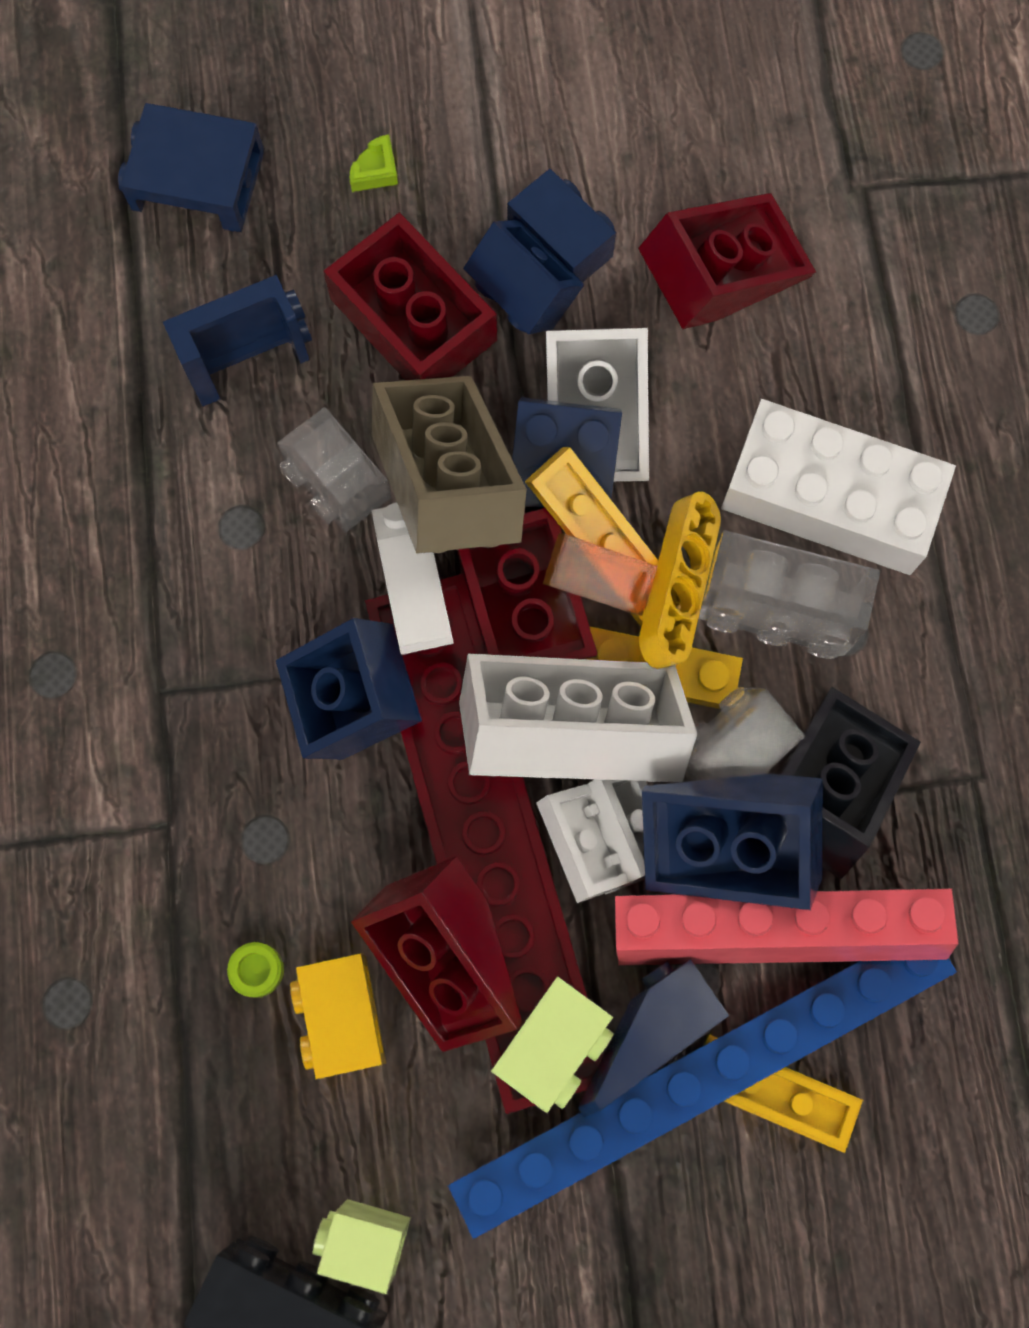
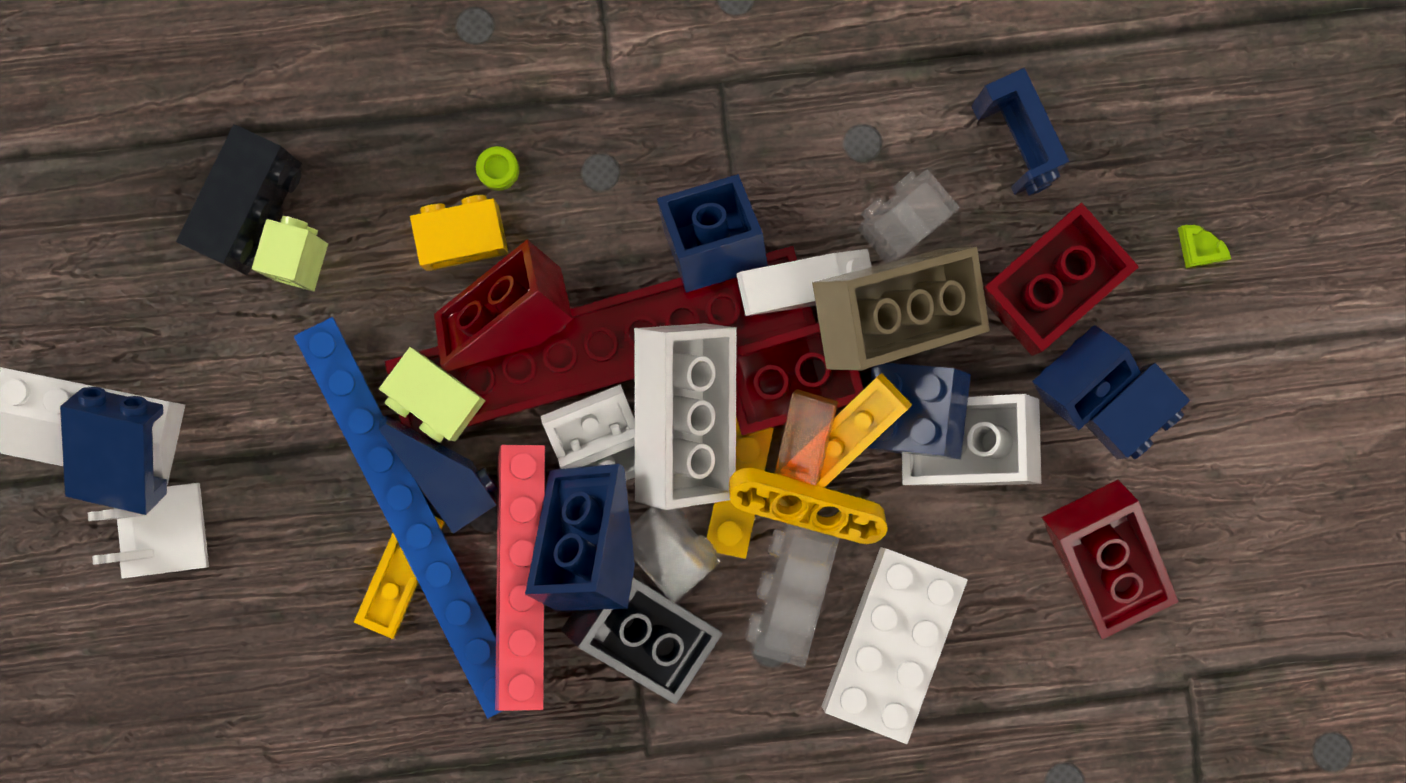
camera: 90 degrees right, 10 degrees up
dark blue panel [118,103,264,233] -> none

